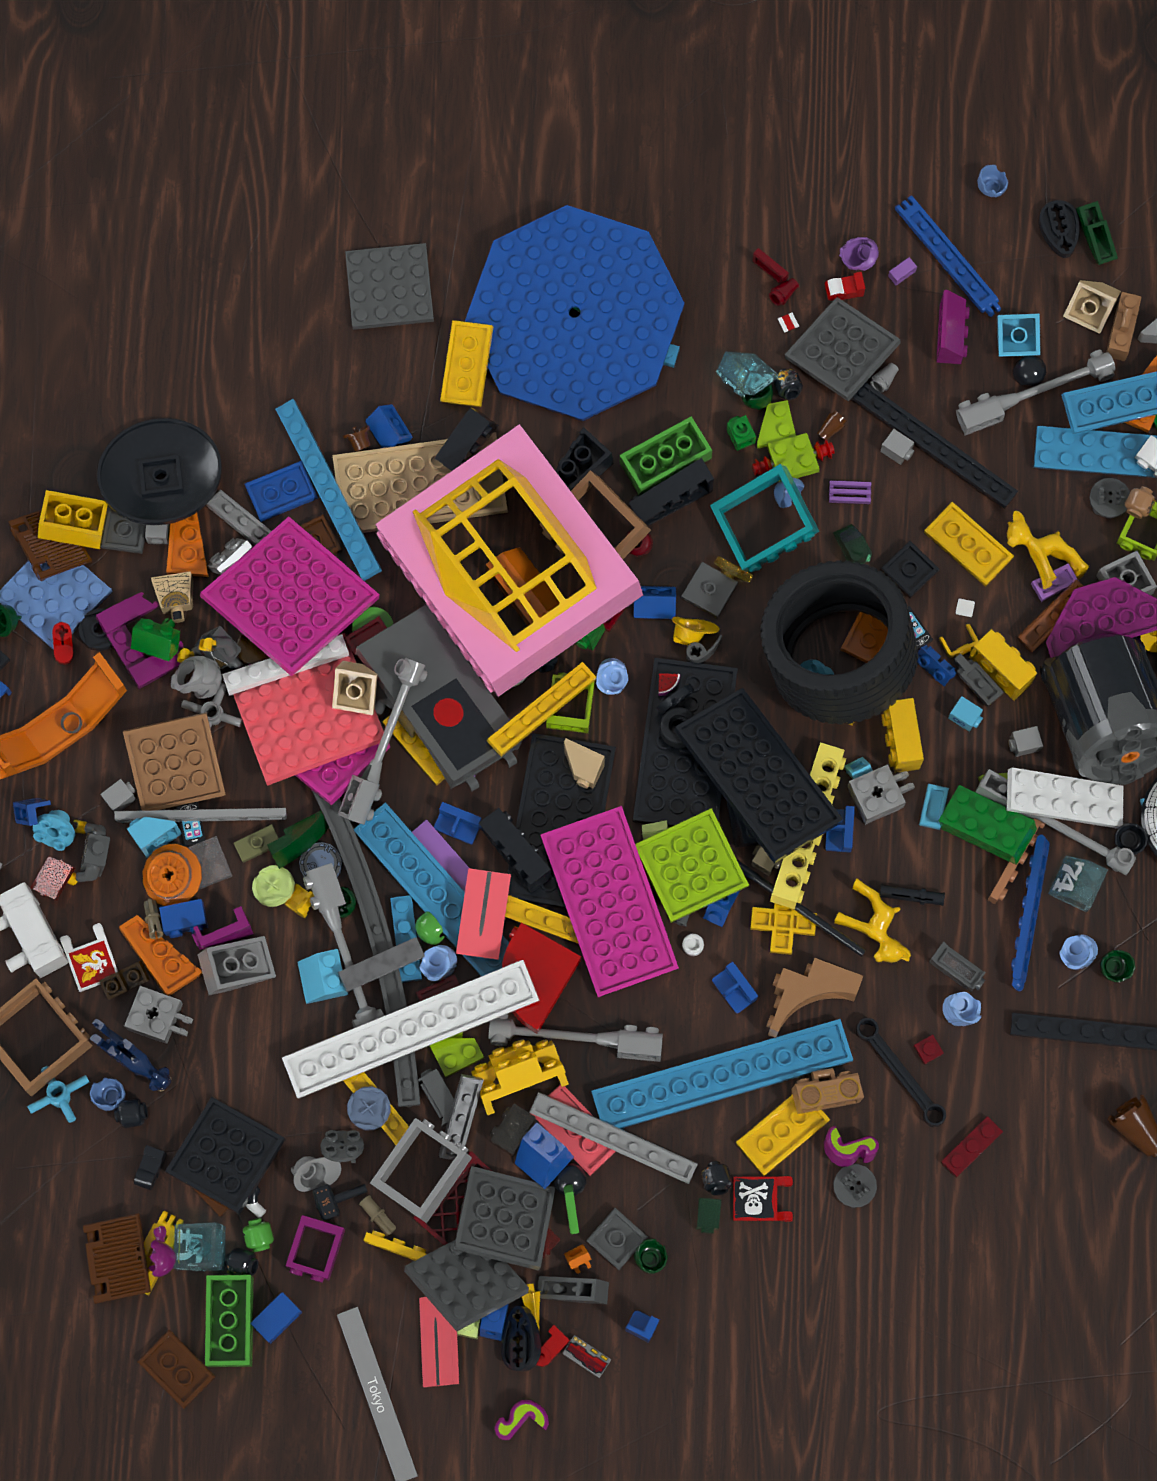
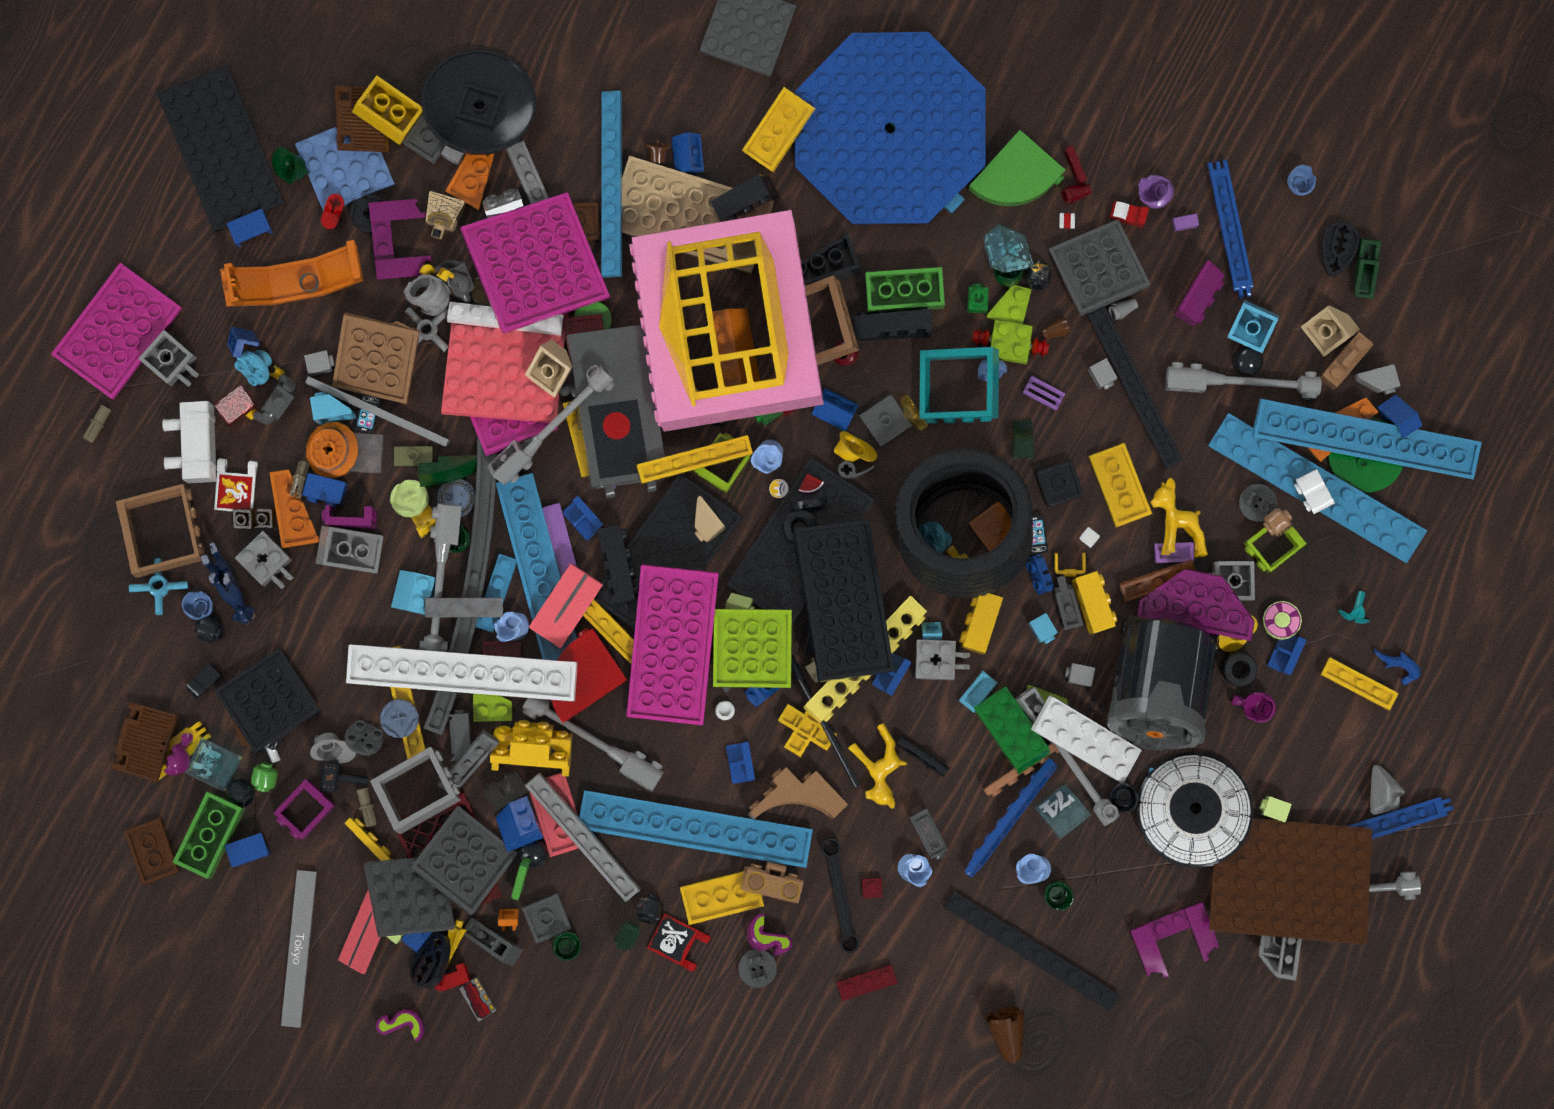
camera: 20 degrees right, 10 degrees up
green brick [131,618,180,661] -> none
blue tile [245,461,318,522] -> none
bright green hair [415,911,444,945] -> none
blue panel [625,1311,659,1343] -> none
none -> tile [769,479,788,499]
none -> bright green brick [968,130,1065,206]

